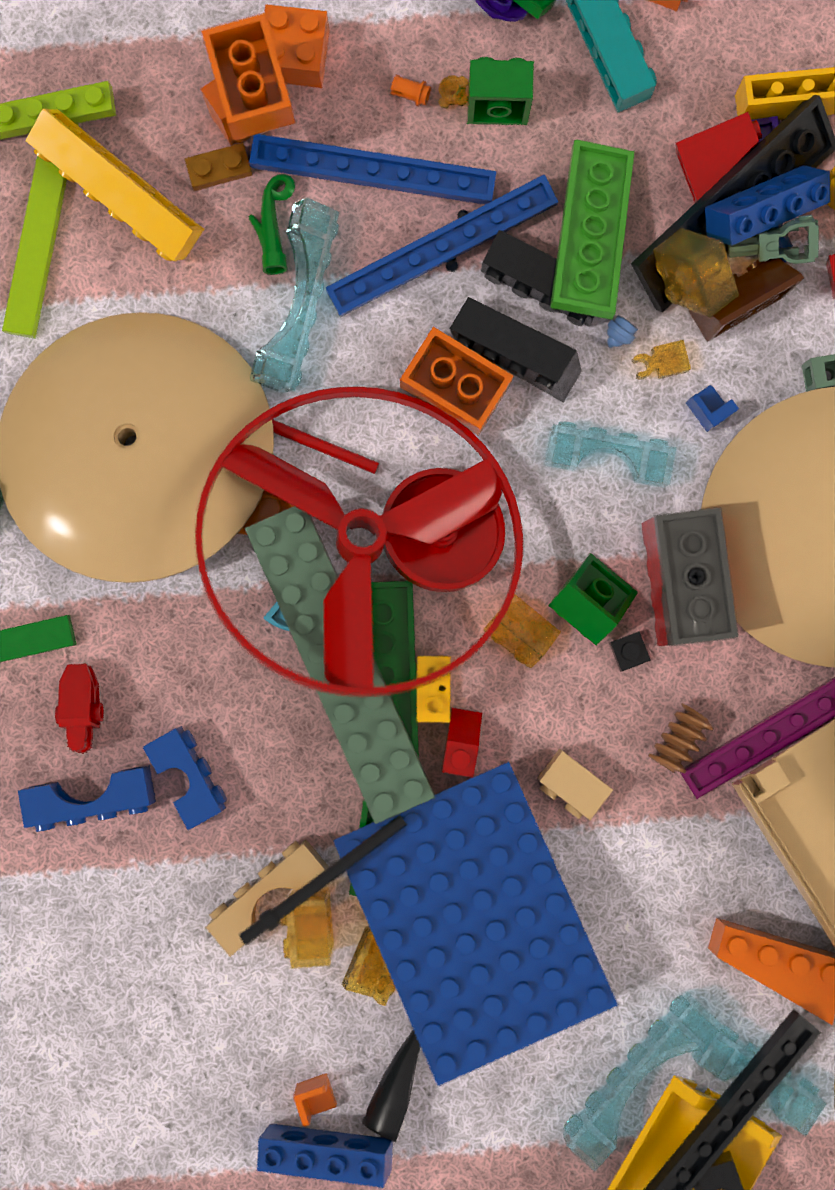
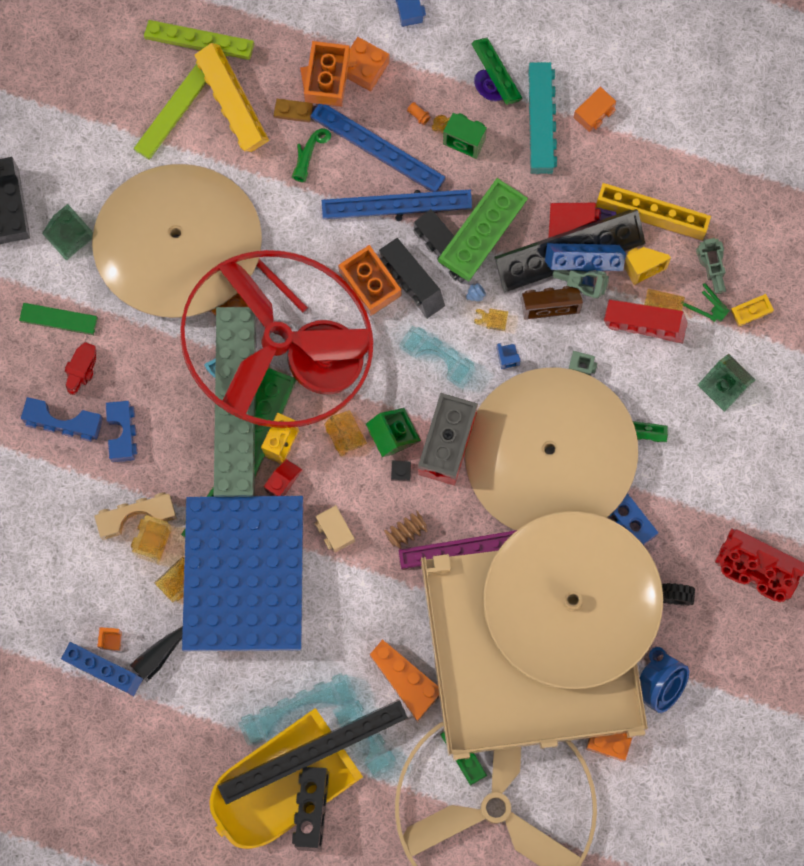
camera: 25 degrees right, 10 degrees down
black bar [239,815,407,945] -> none
clear light blue arch [250,197,339,393] -> none
clear yellow brick [653,228,739,318] -> none

